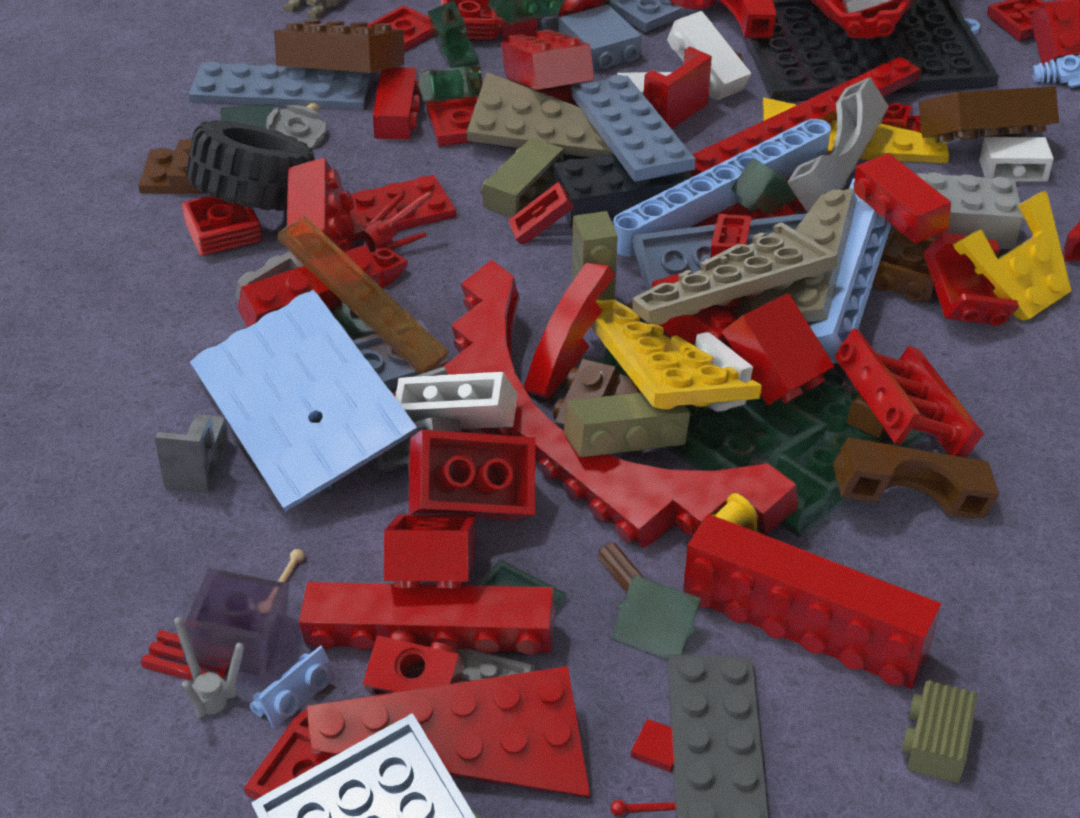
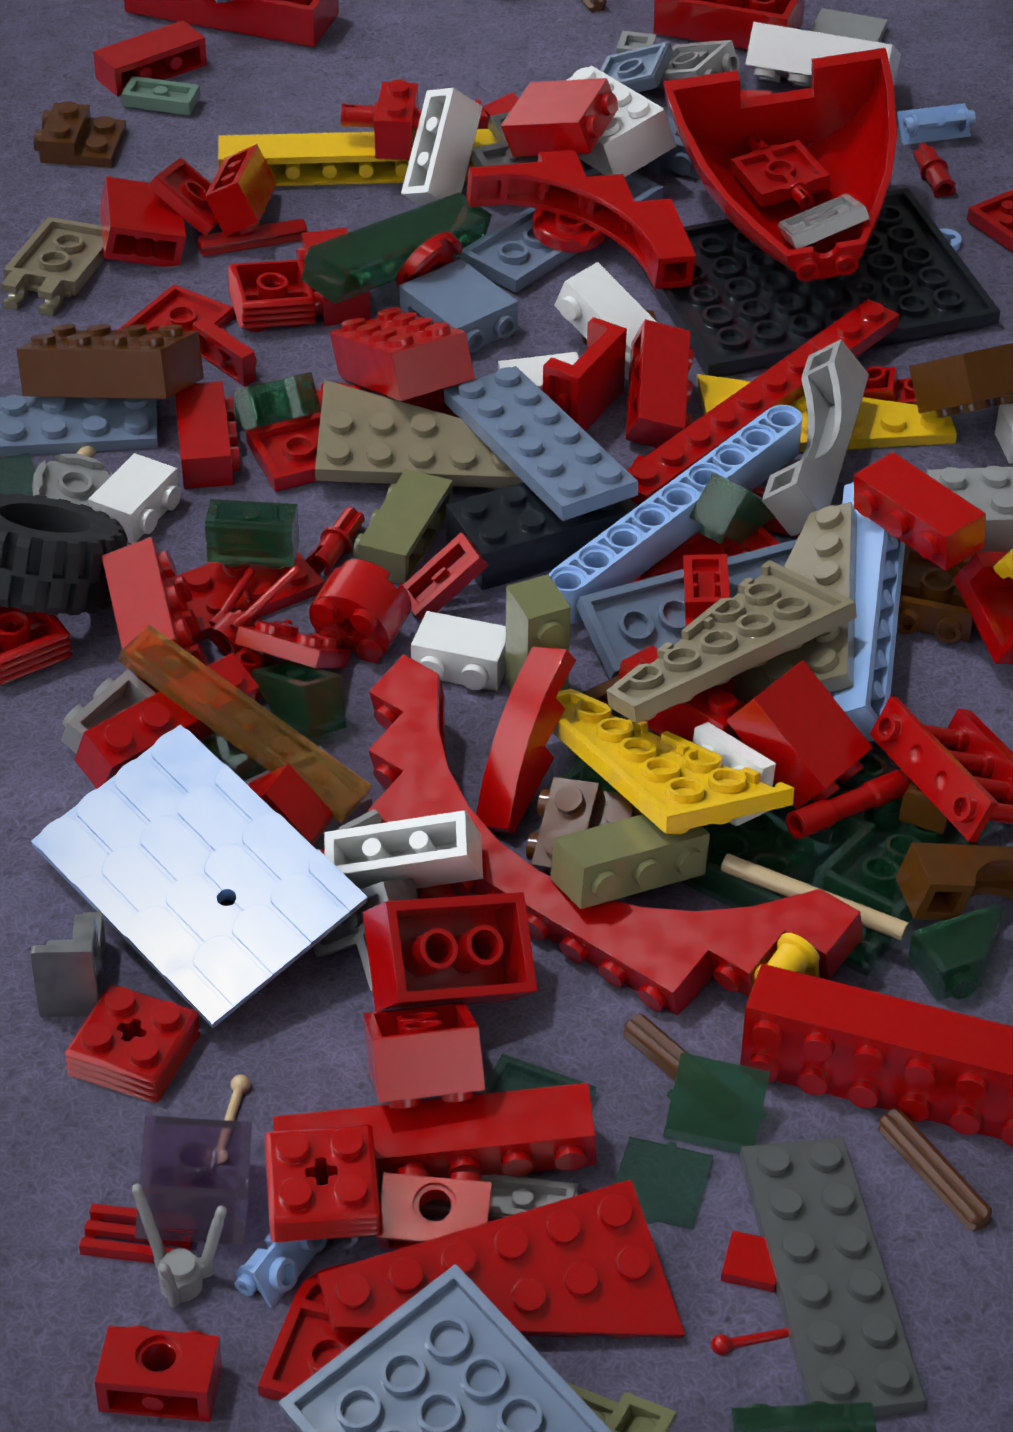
camera: 10 degrees left, 0 degrees up
clear green brick [428,1,480,72] -> none
none -> red brick [65,985,200,1103]
none -> white brick [88,453,181,544]
none -> red brick [94,1325,222,1422]
none -> red plate [192,317,257,387]
none -> clear green brick [205,499,299,569]
none -> red plate [234,620,352,668]
none -> red slope [248,763,333,846]
none -> clear green slope [252,660,347,742]
none -> red brick [264,1125,380,1242]
none -> red axle [306,507,365,576]
none -> red brick [309,559,412,664]
none -> white brick [411,611,506,691]
none -> piece [615,1137,713,1230]
none -> red brick [625,319,694,448]
none -> tan bar [721,854,909,941]
none -> red piece [786,770,910,839]
none -> reddish brown axle [879,1108,992,1231]
none -> clear green slope [908,903,1003,1002]

